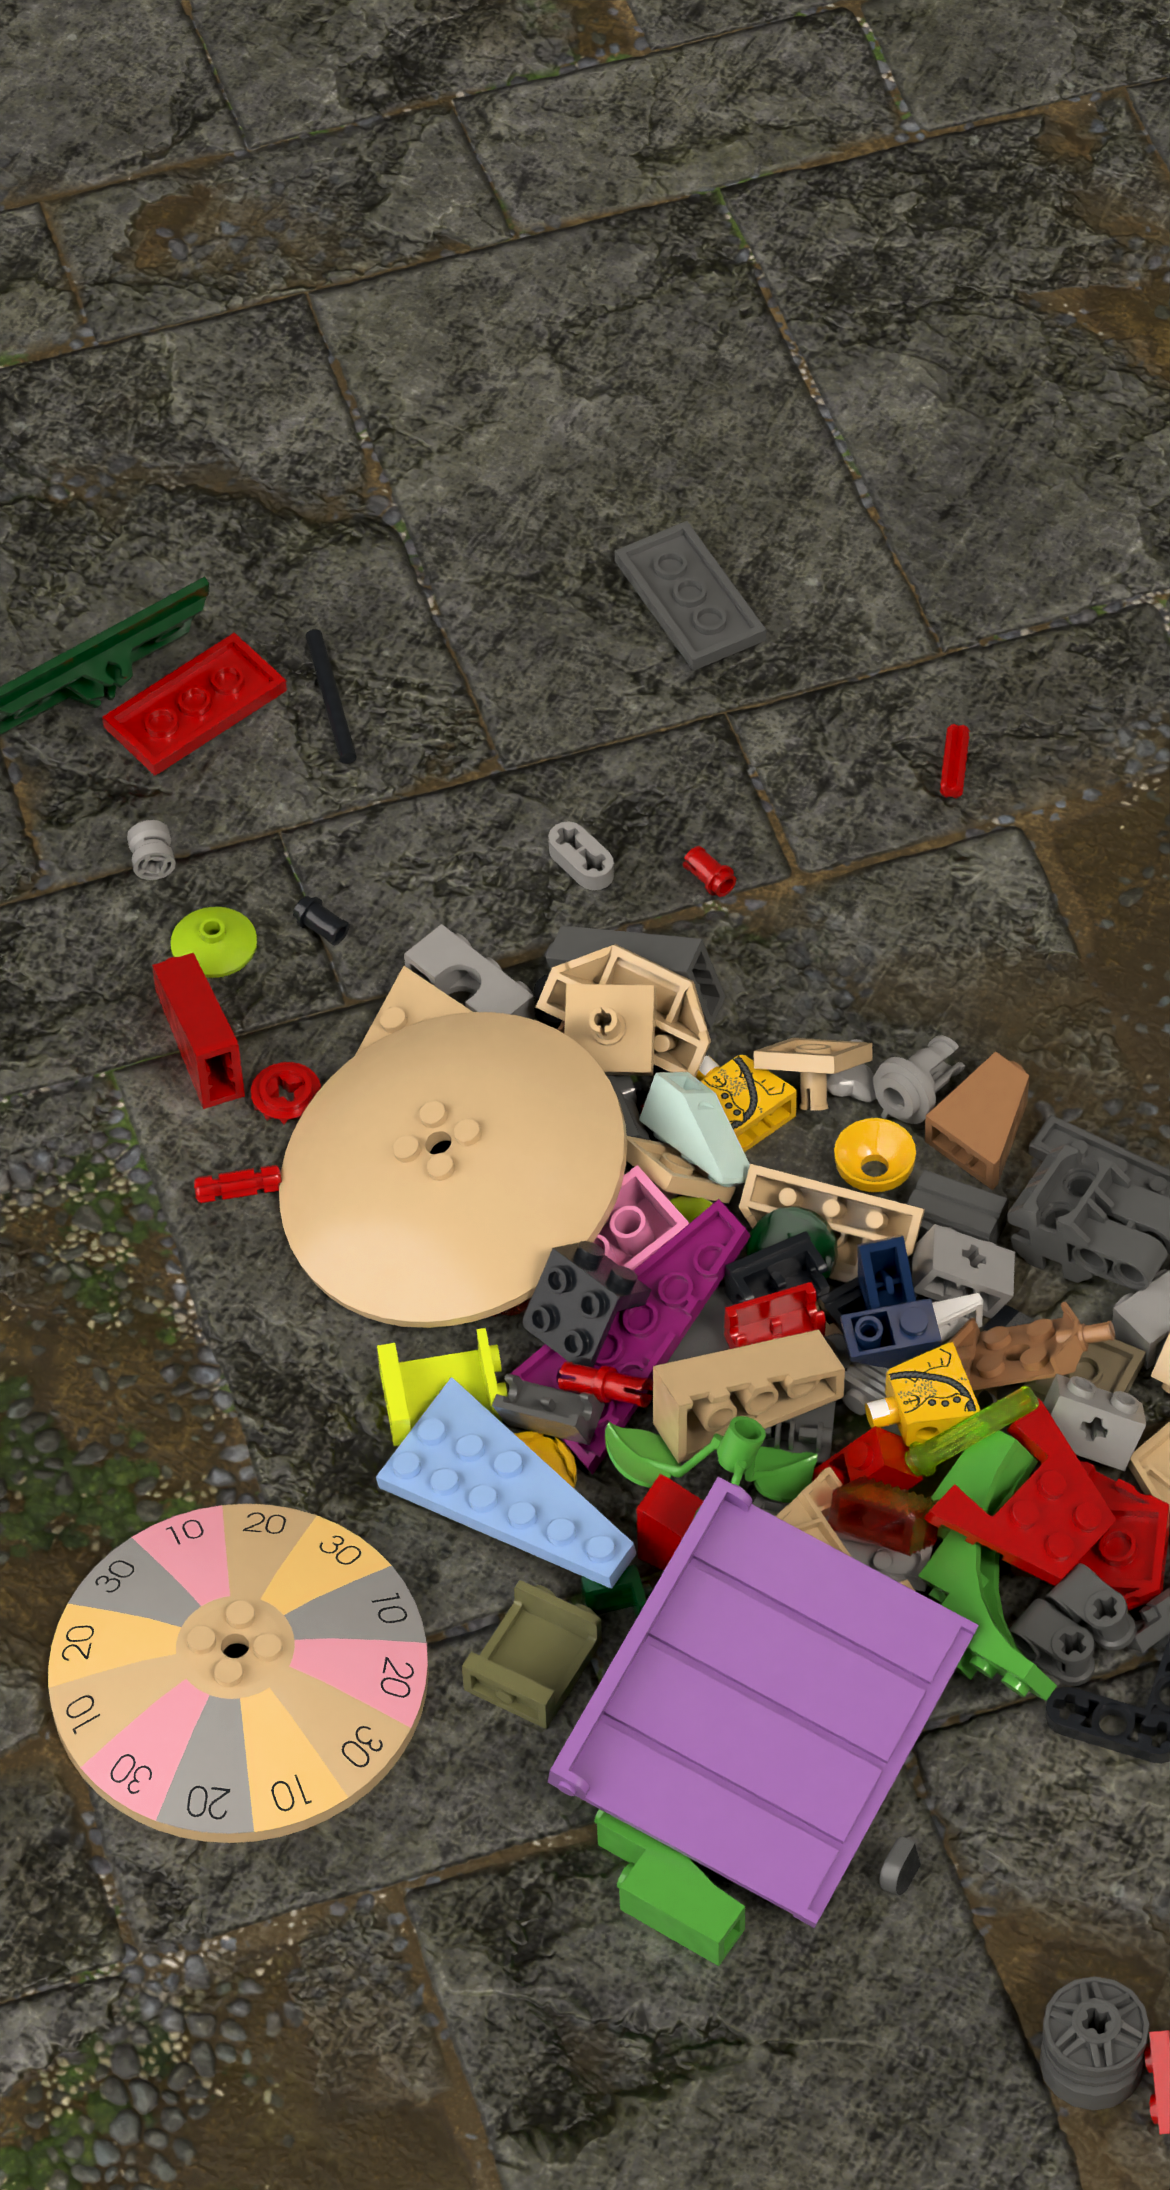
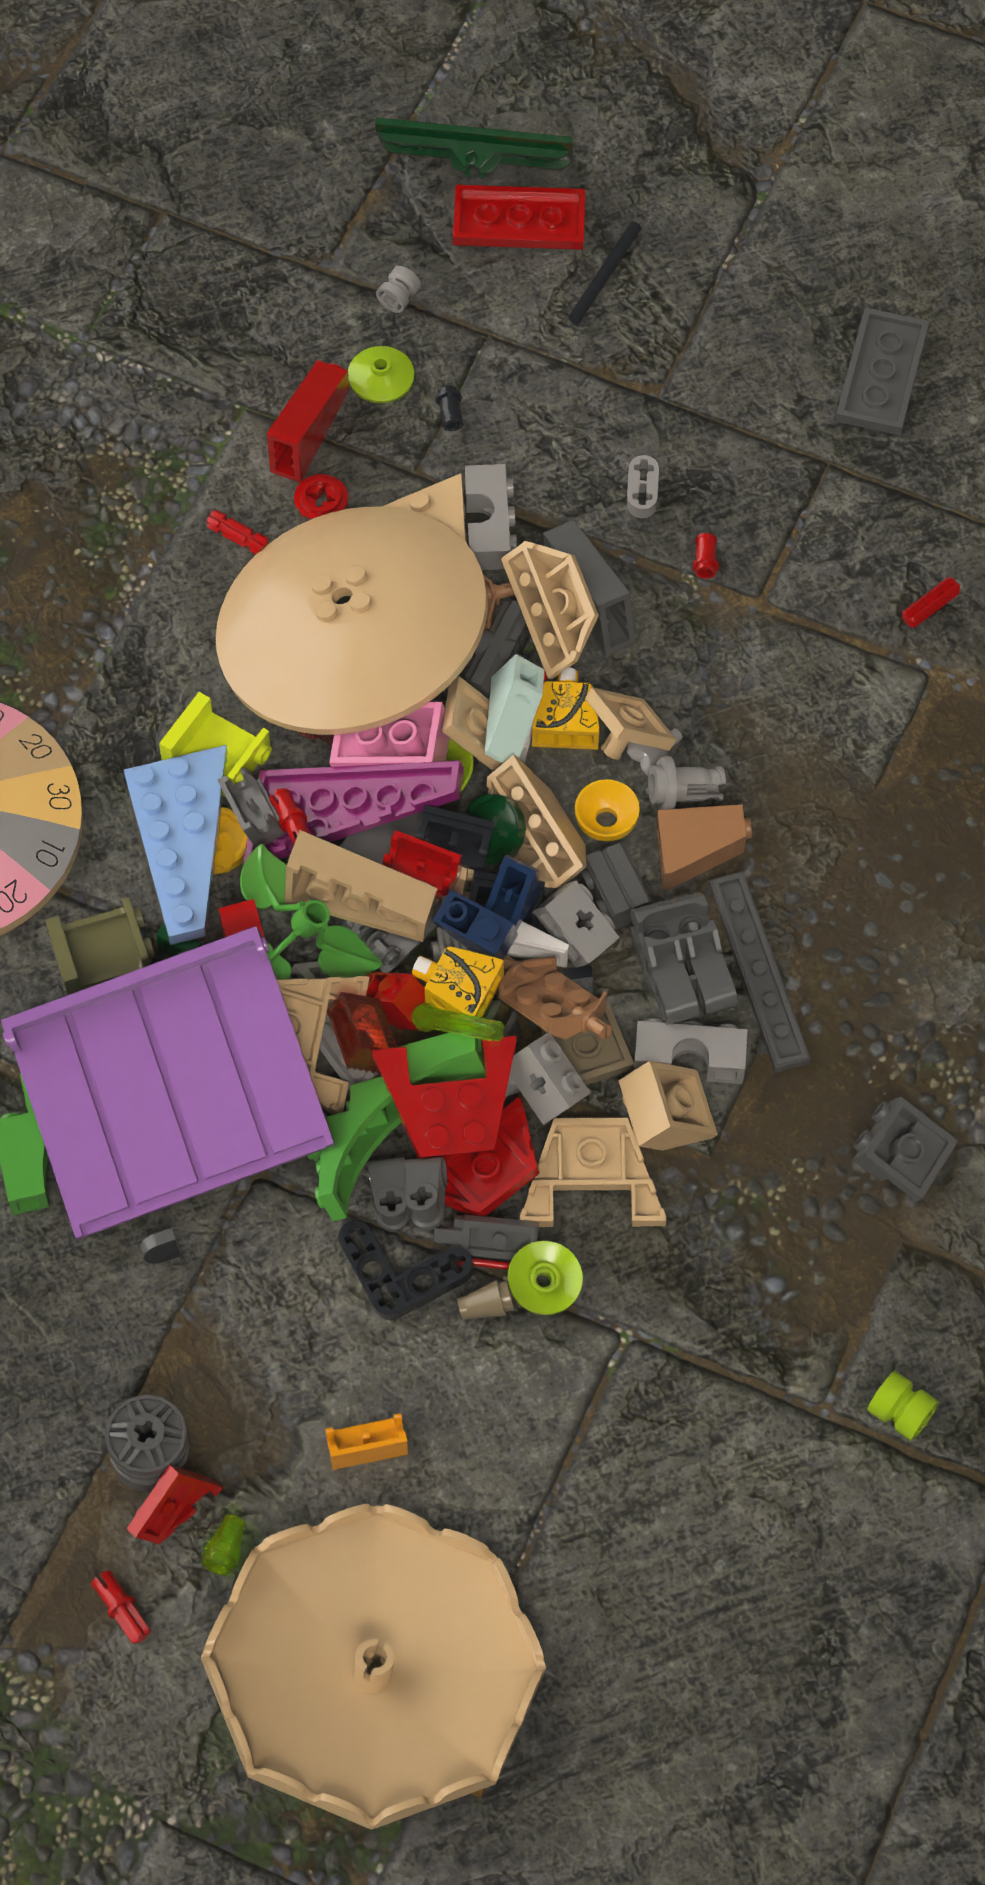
camera: 40 degrees right, 10 degrees up
black bracket [523,1241,652,1367] -> none
tan tile [564,984,657,1076] -> none

